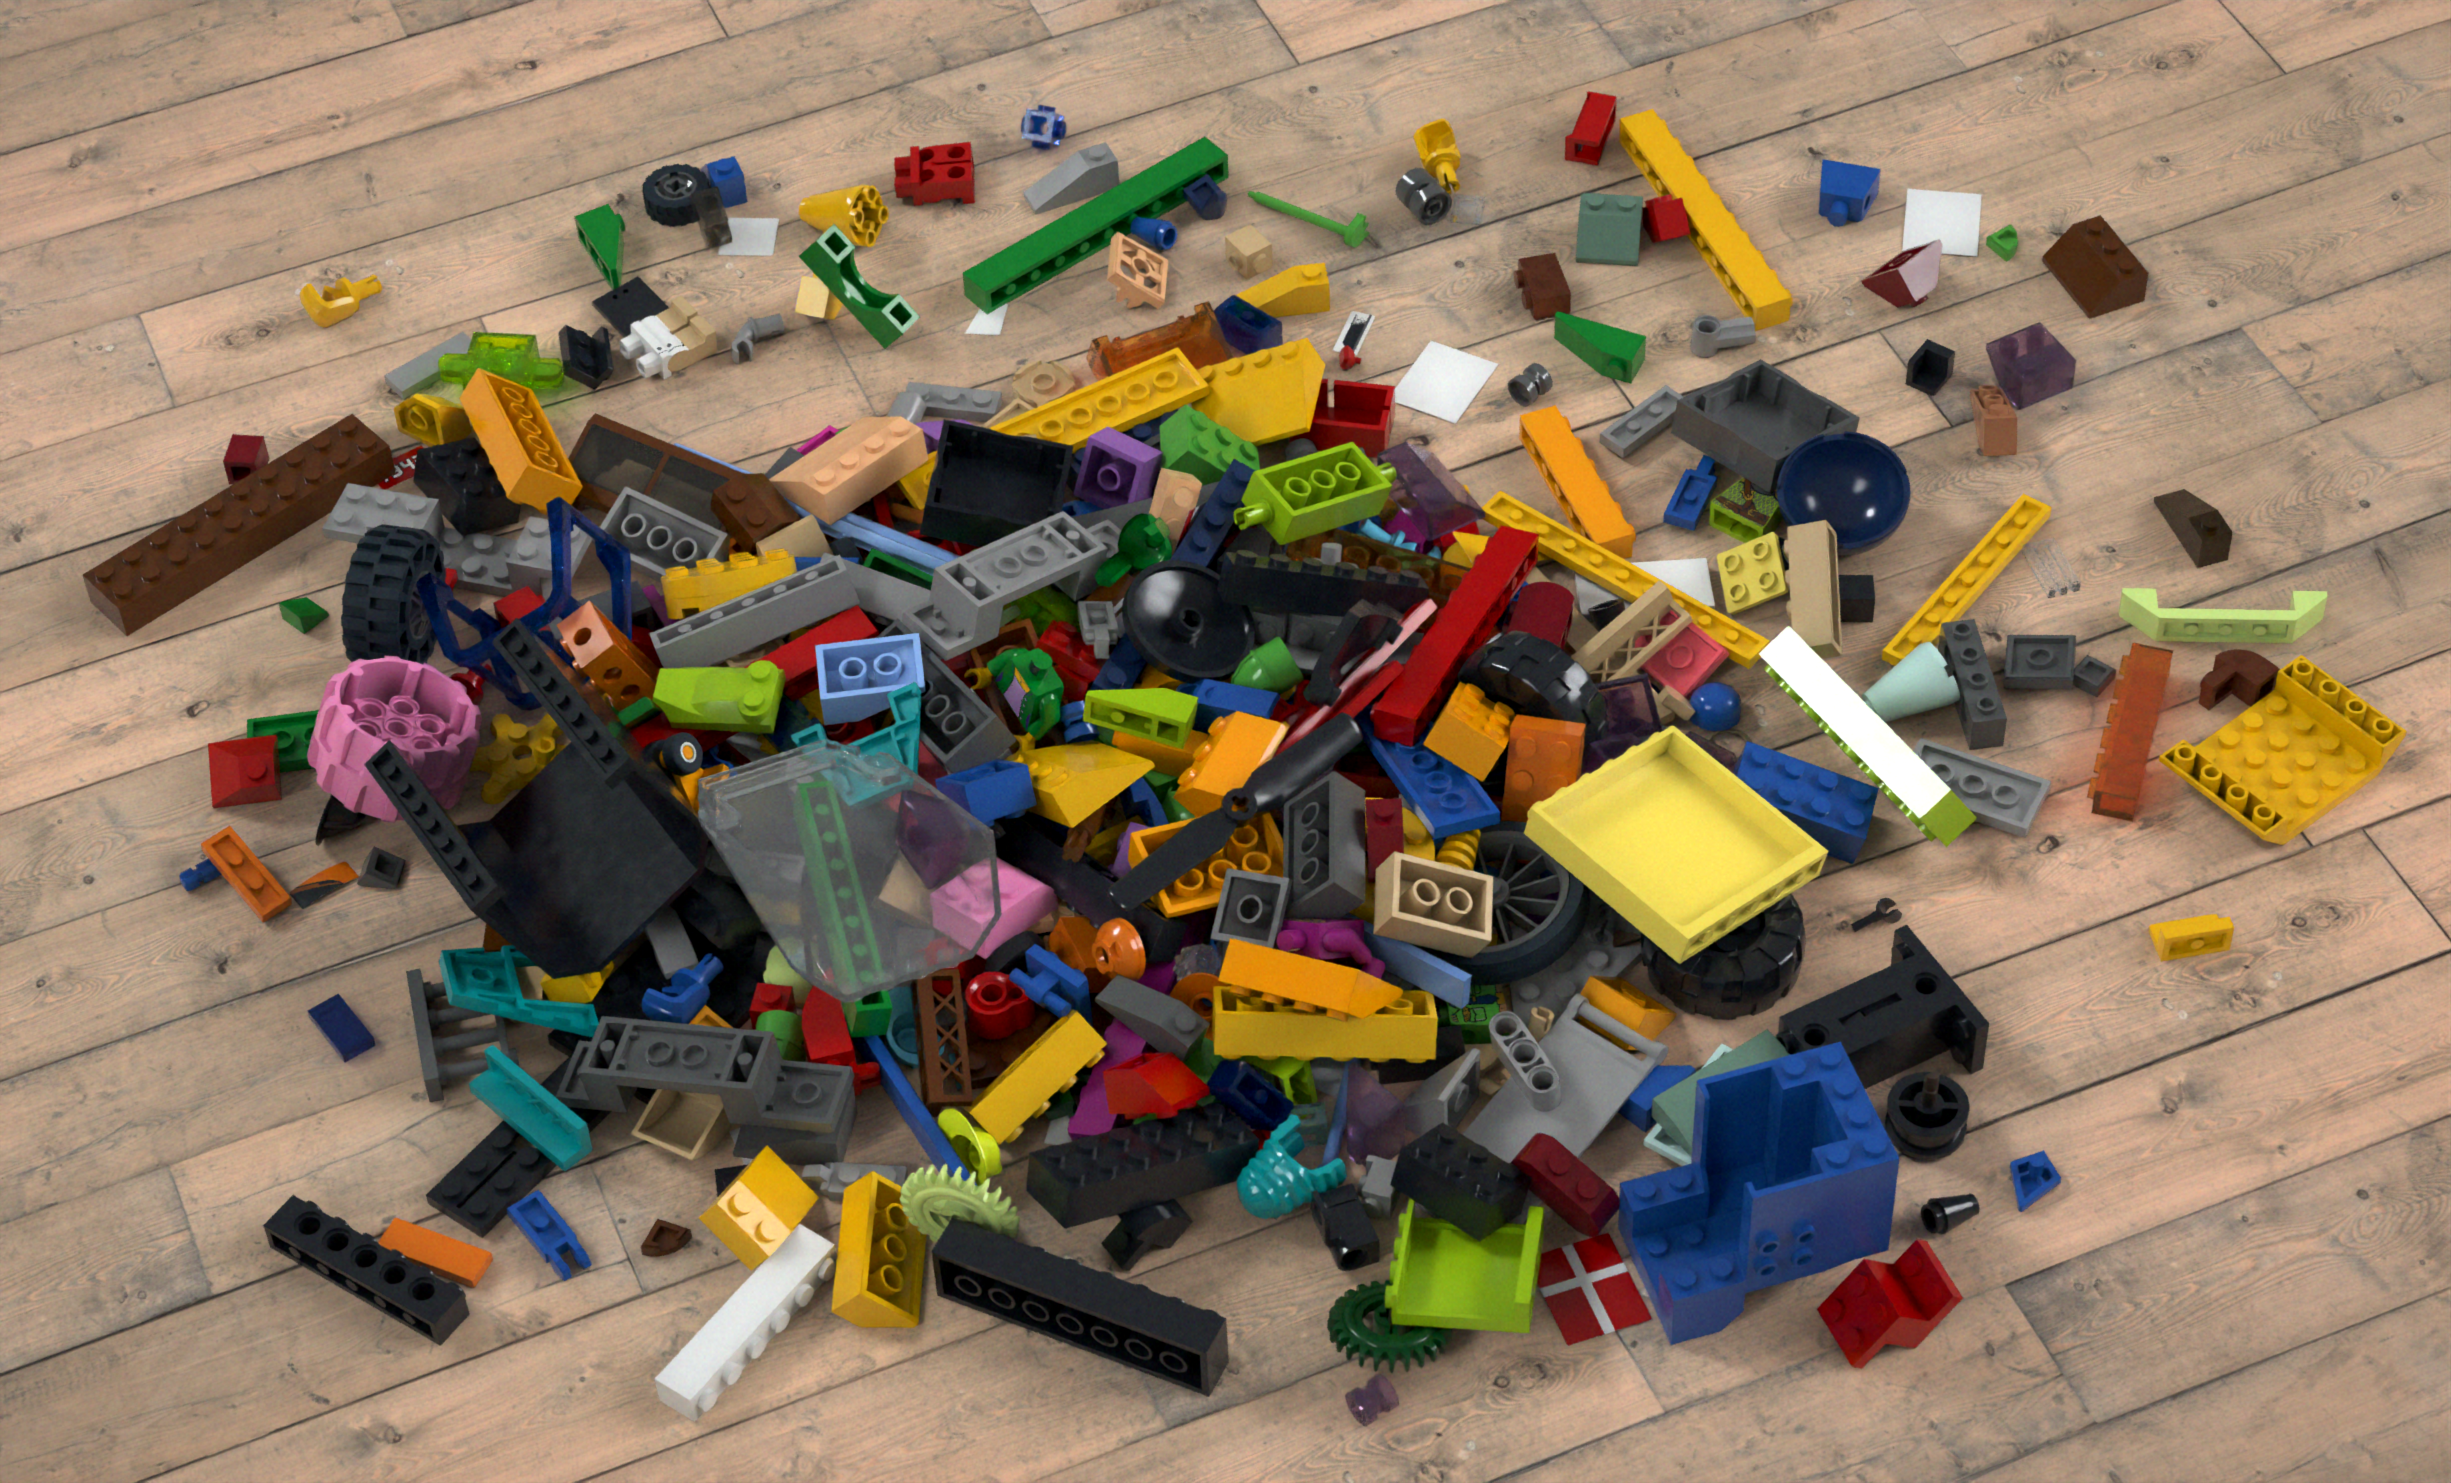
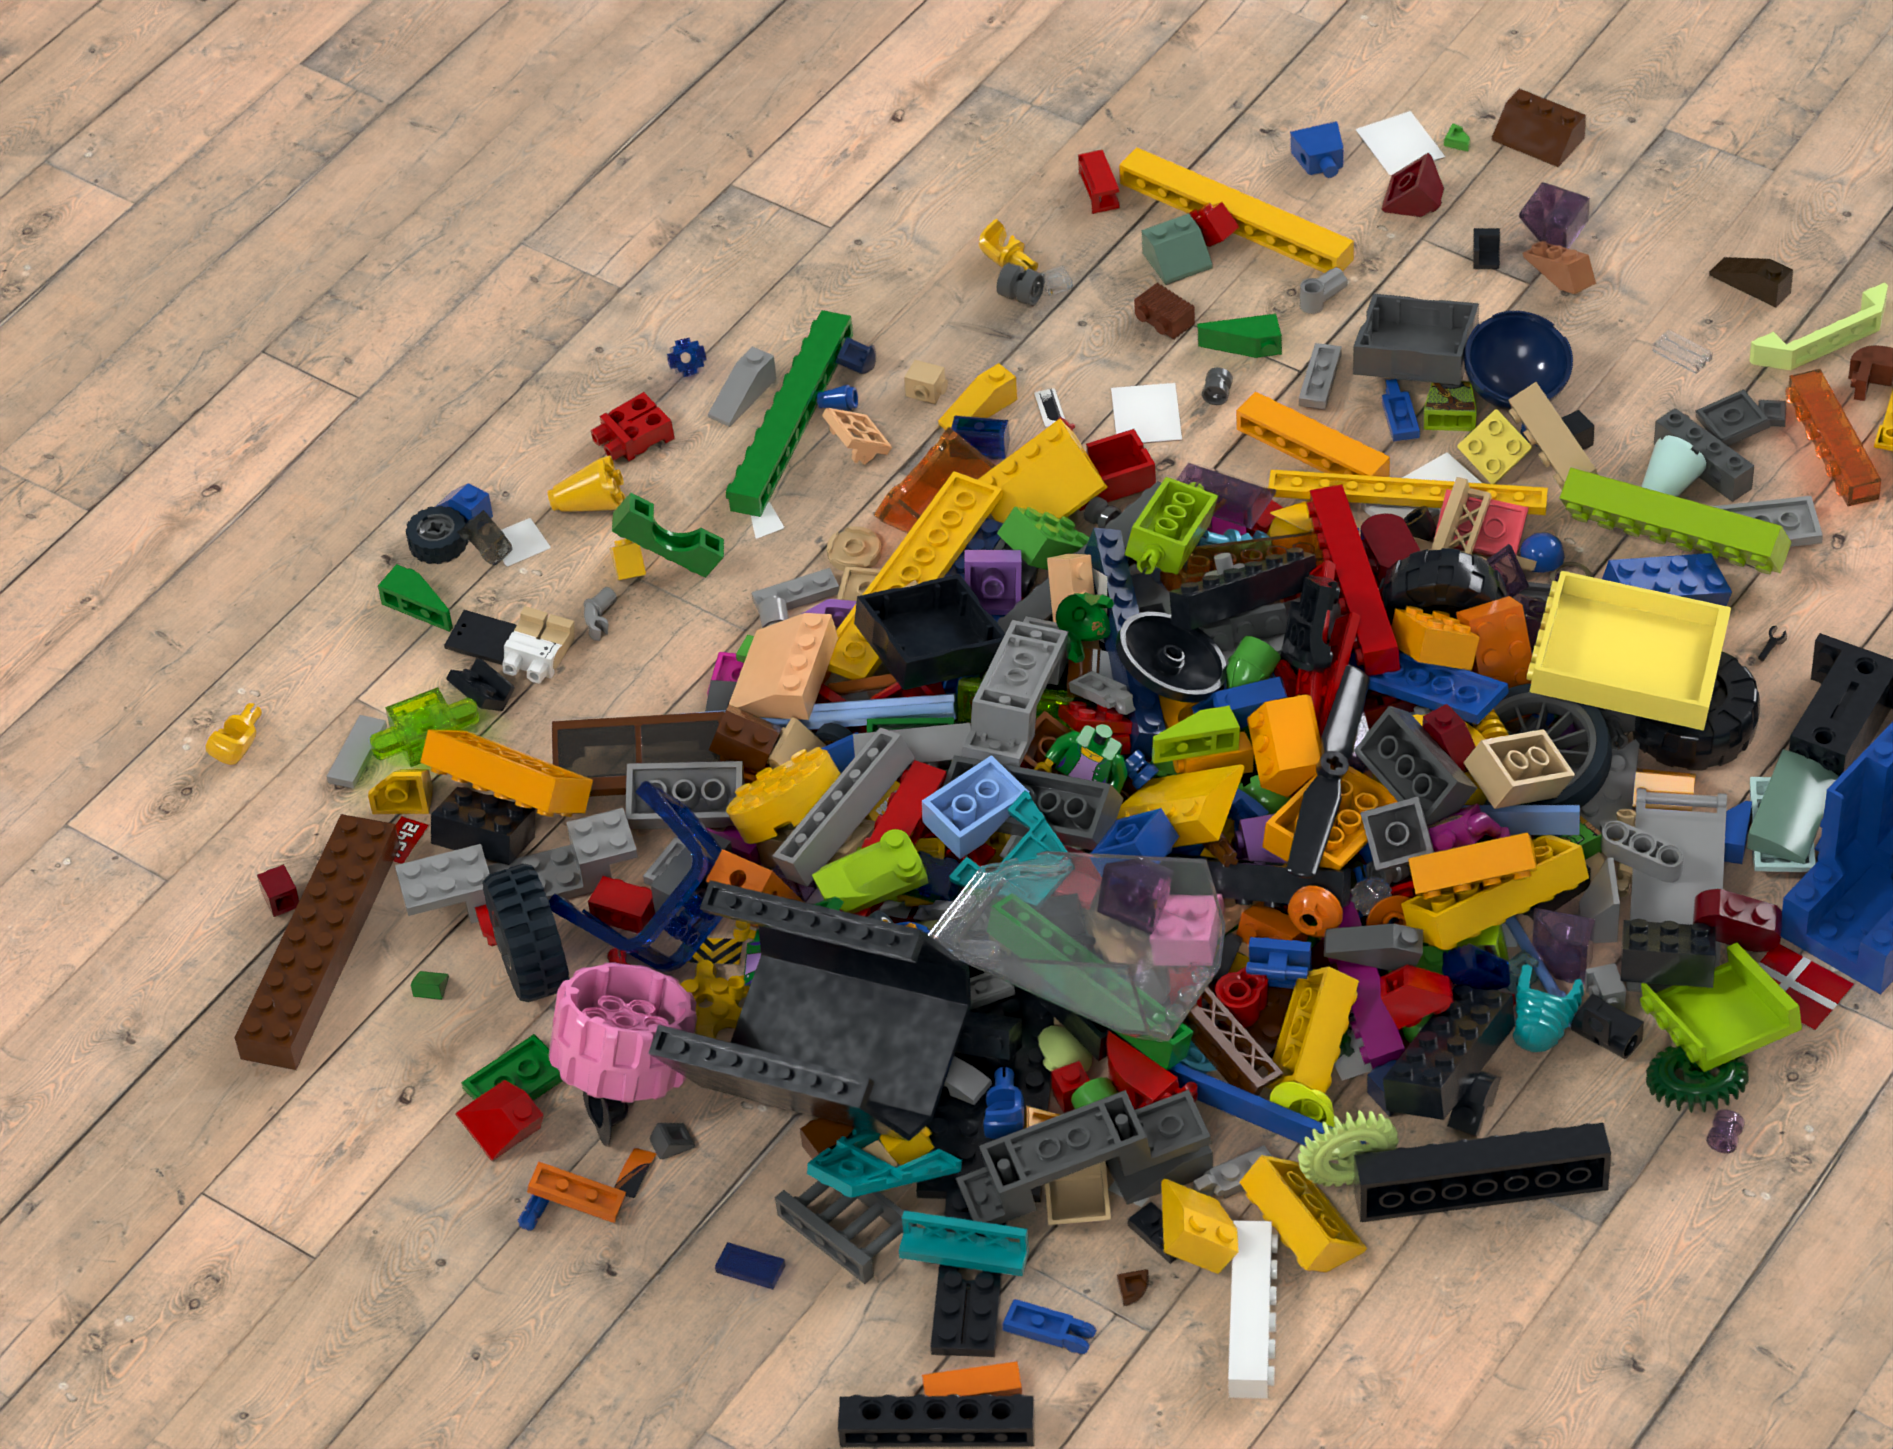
camera: 30 degrees left, 0 degrees up
bright green piece [1248,191,1369,248] -> none
yellow plate [1882,494,2052,666] -> none

